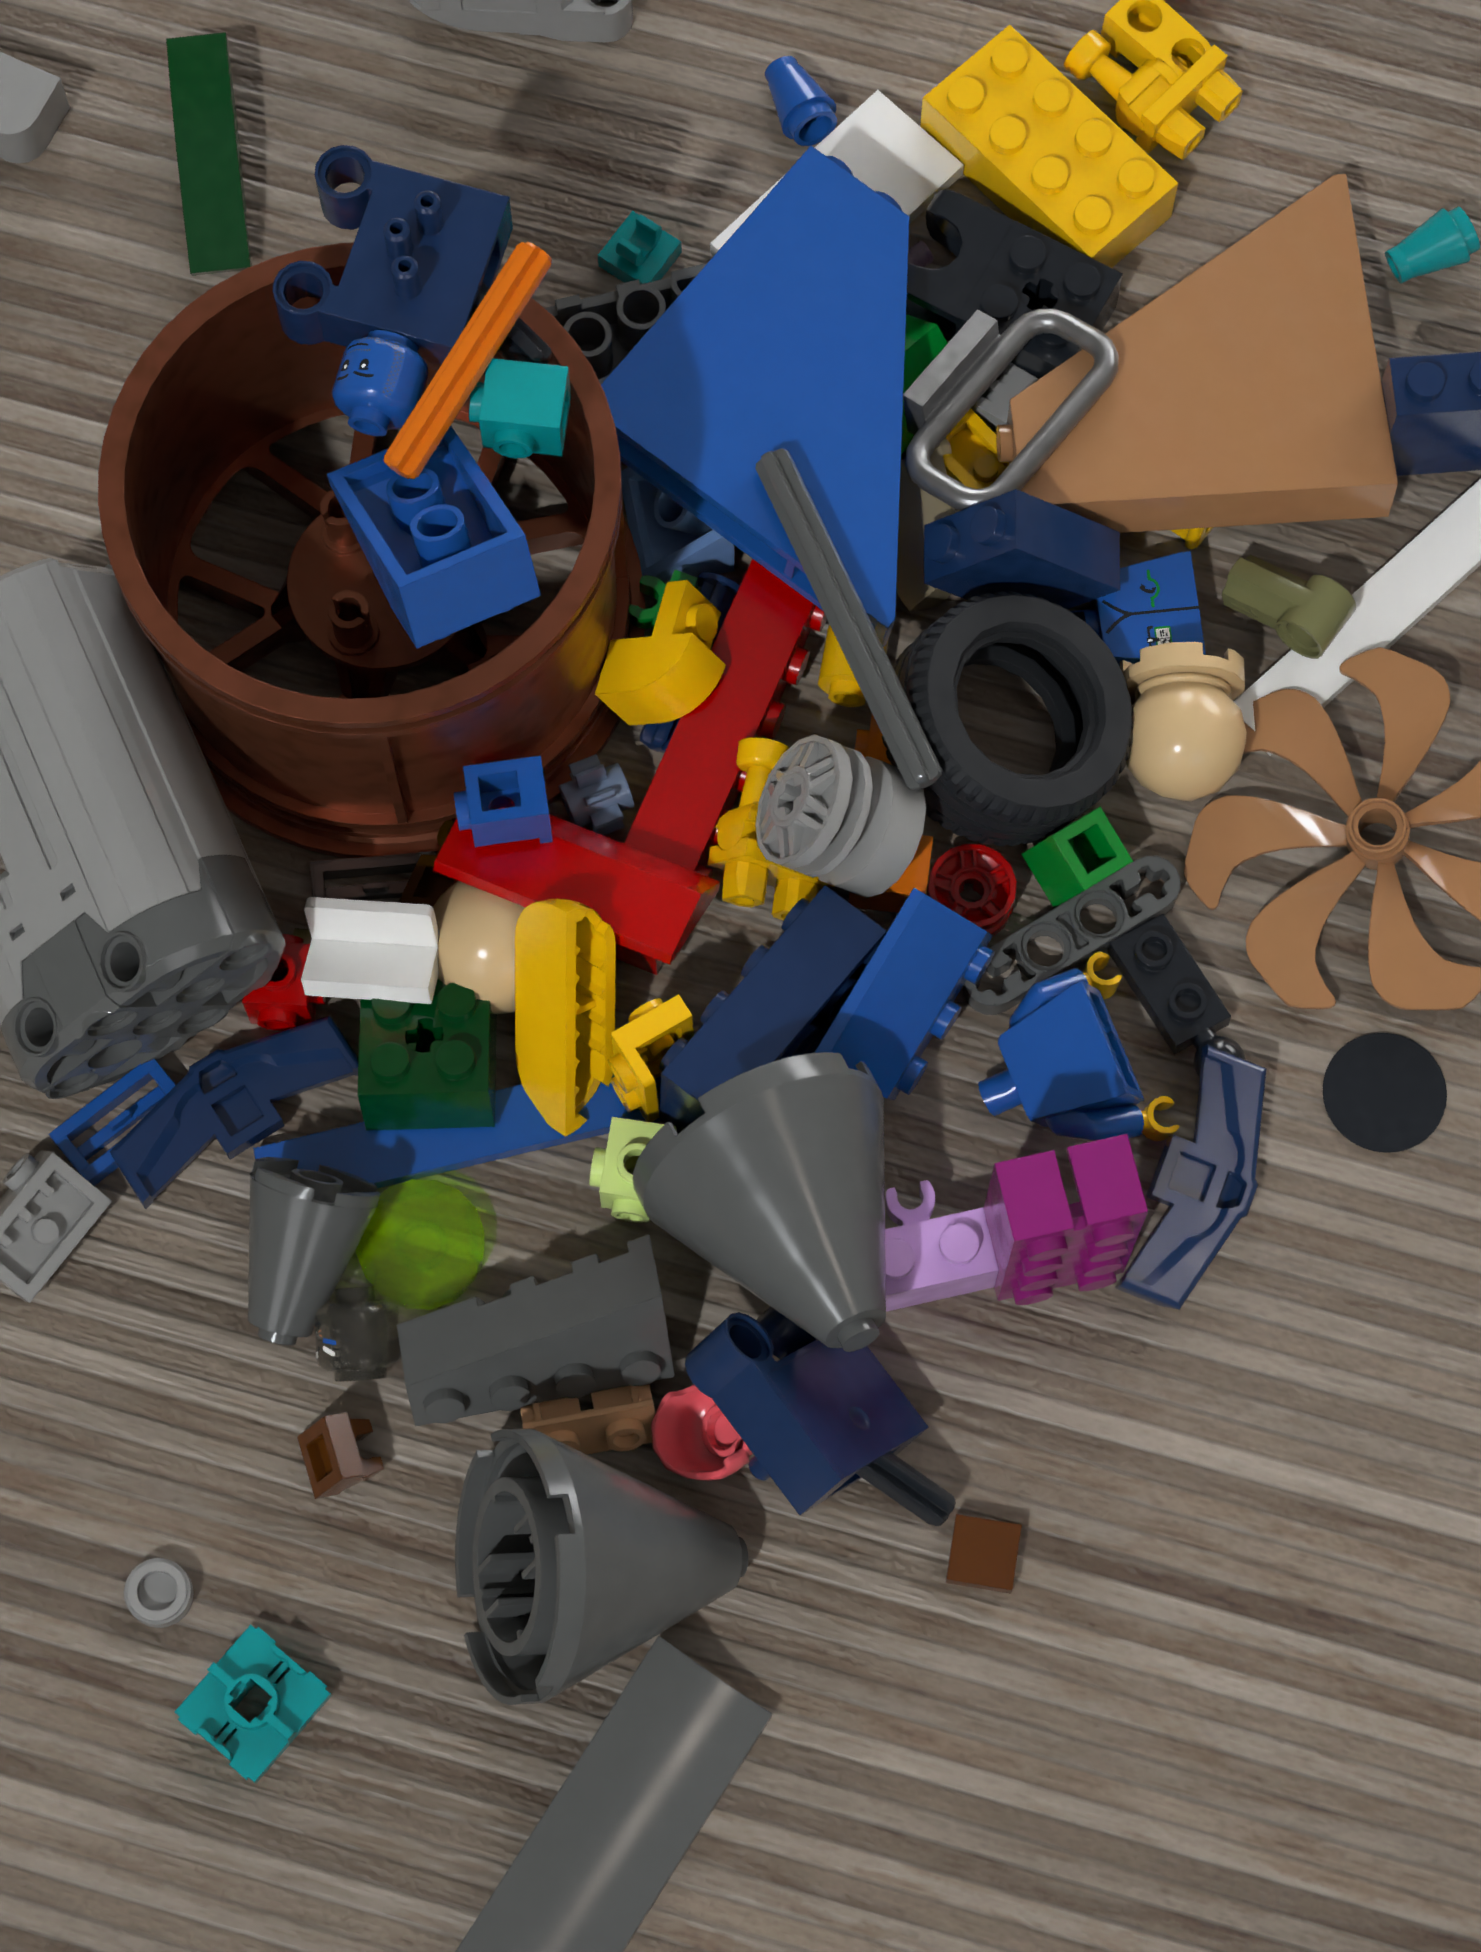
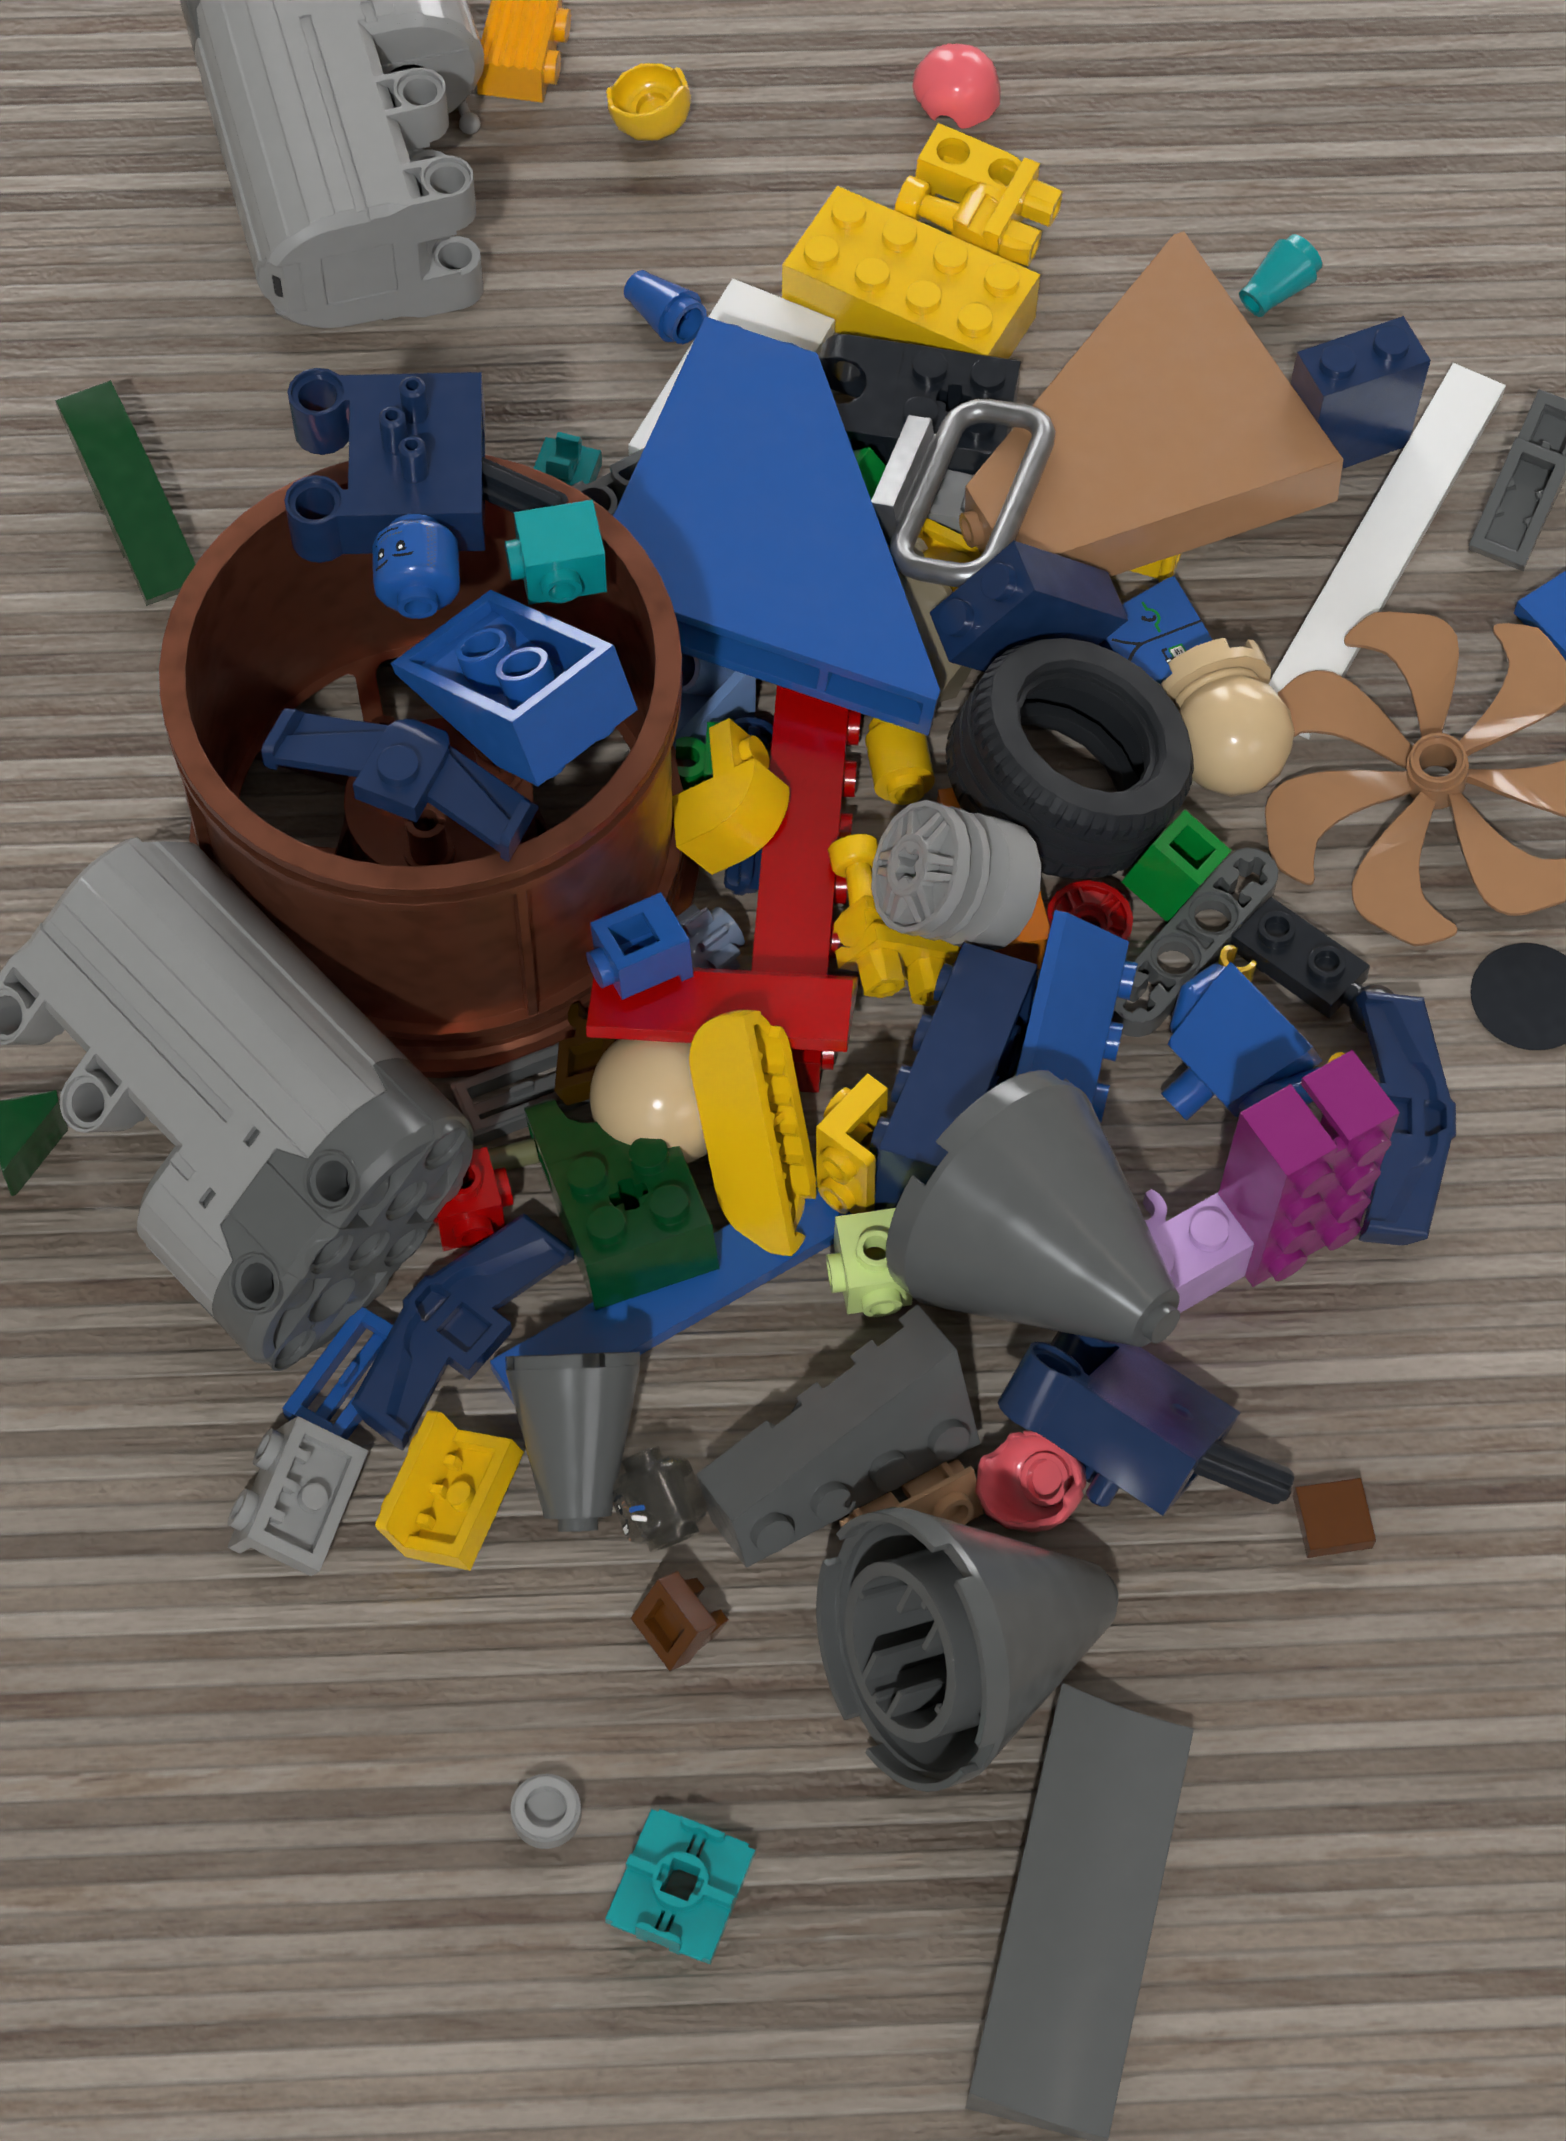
camera: 20 degrees left, 10 degrees down
white panel [301,897,439,1004] -> none
clear neon green tile [356,1179,486,1309] -> none
orange axle [384,241,552,479] -> none
dark grey axle [755,448,942,791] -> none
olive piece [1222,554,1356,659] -> none
none -> dark blue plate [262,708,539,862]
none -> yellow bracket [375,1410,524,1571]

